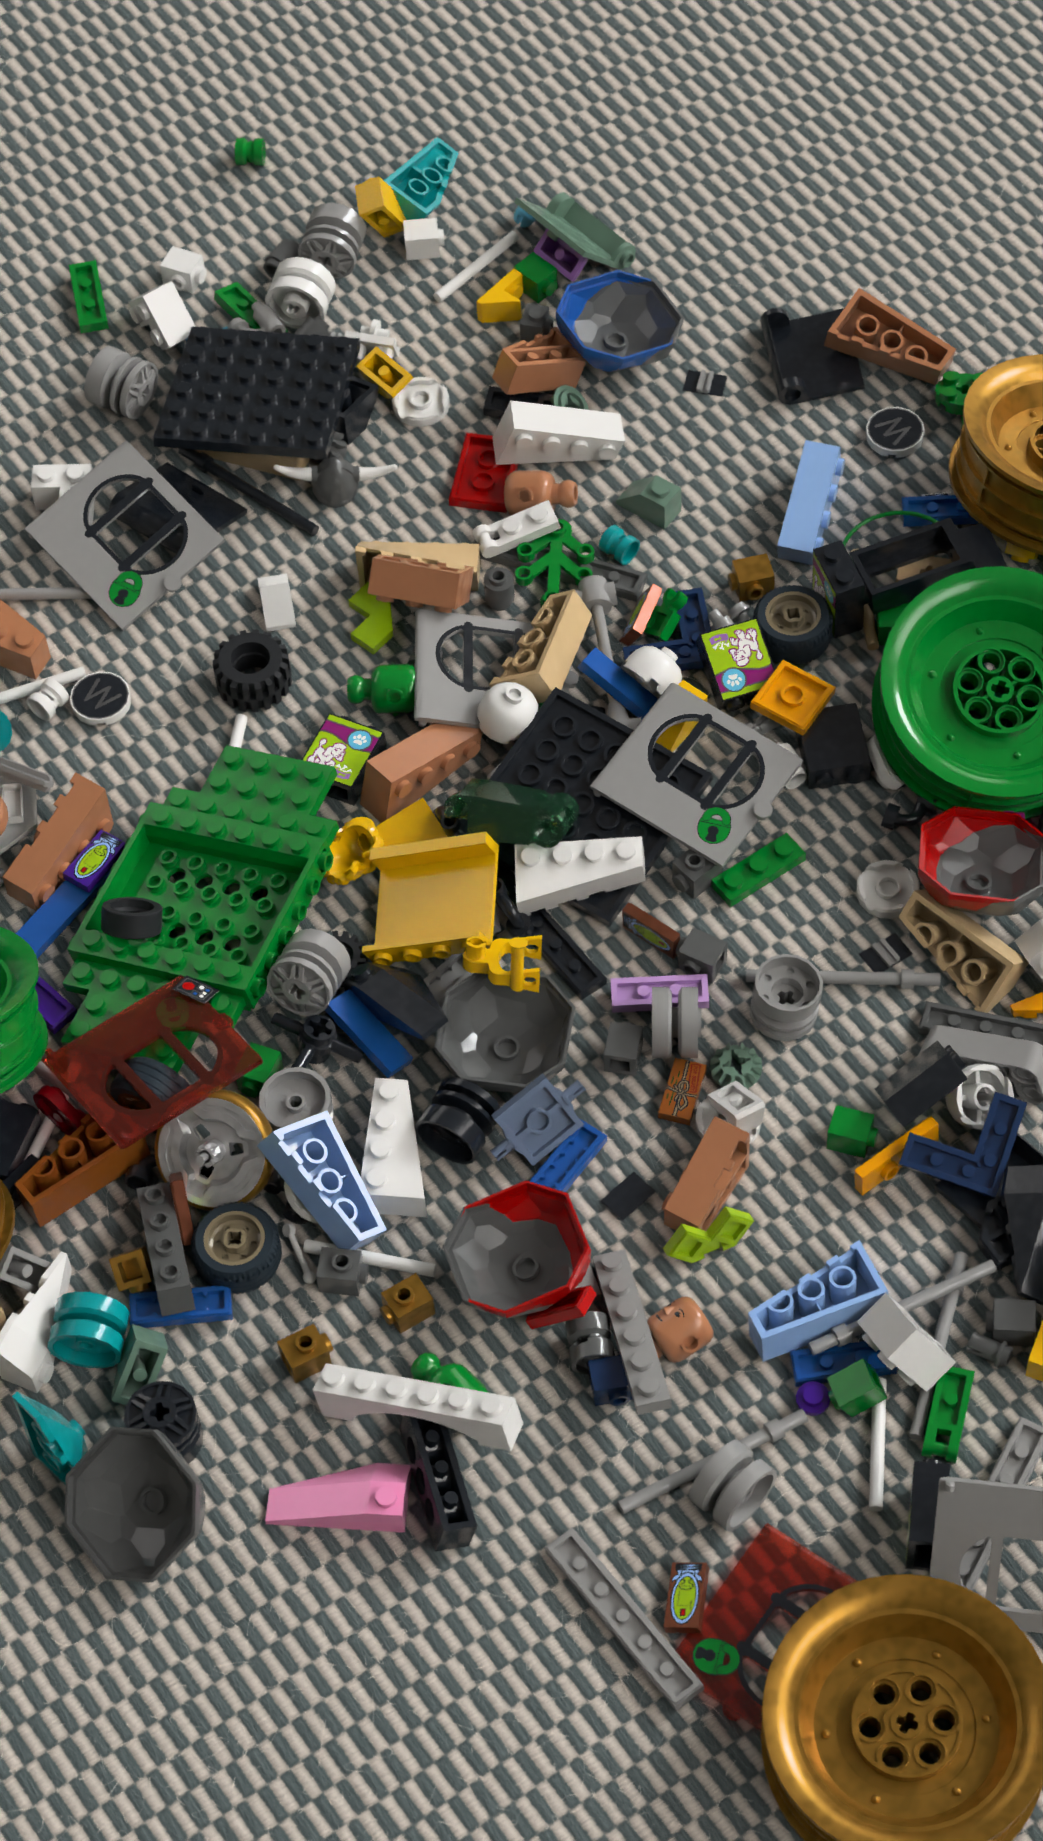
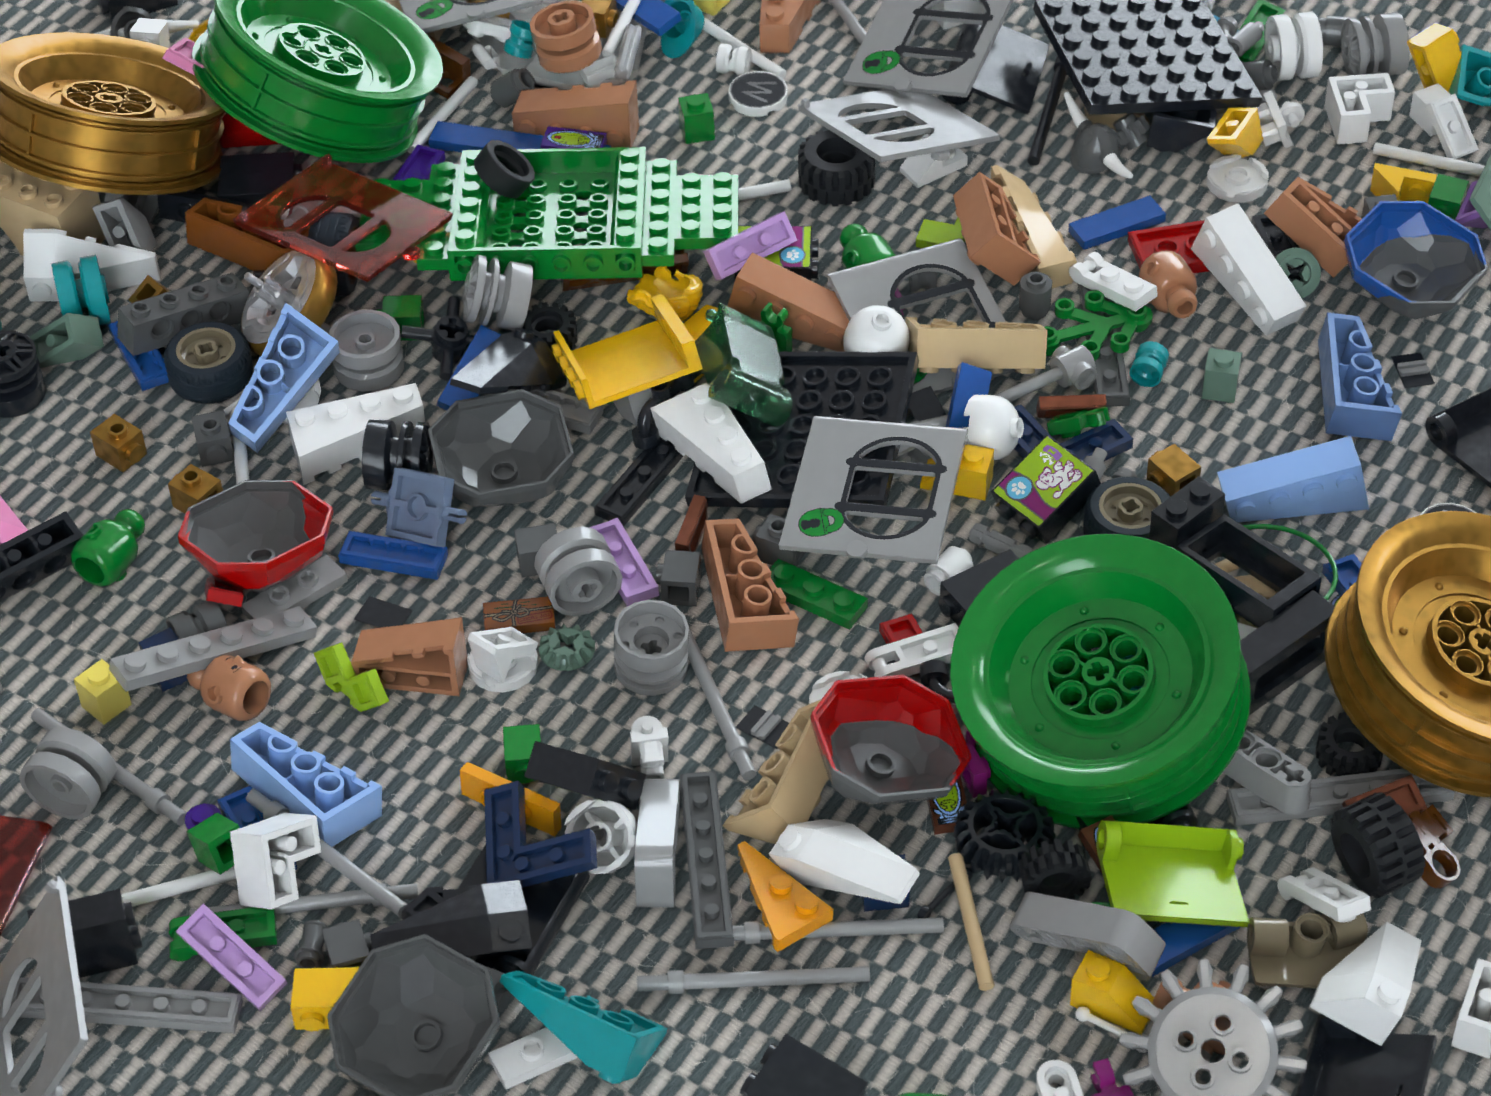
camera: 65 degrees right, 10 degrees down
copper tile [169,1172,193,1246] -> none
black sticker [172,975,219,1004] -> none
white arch [313,1363,523,1451] -> none
yellow piece [462,935,542,993] -> none
light orange tile [750,660,836,736] -> none
none -> light yellow brick [74,659,132,725]
none -> lavender plate [176,904,287,1011]
none -> white hips [630,716,669,779]
none -> green brick [678,93,715,144]
none -> nougat wedge [701,518,799,652]
none -> lavender plate [703,211,797,281]
none -> green plate [757,302,793,352]
none -> light grey door [798,89,1000,162]
none -> white plate [864,623,959,677]
none -> red tile [879,613,923,644]
none -> blue tile [1068,195,1166,250]
none -> medium blue wedge [1318,312,1402,441]
none -> white brick [1324,73,1395,144]
none -> white plate [1425,94,1479,159]

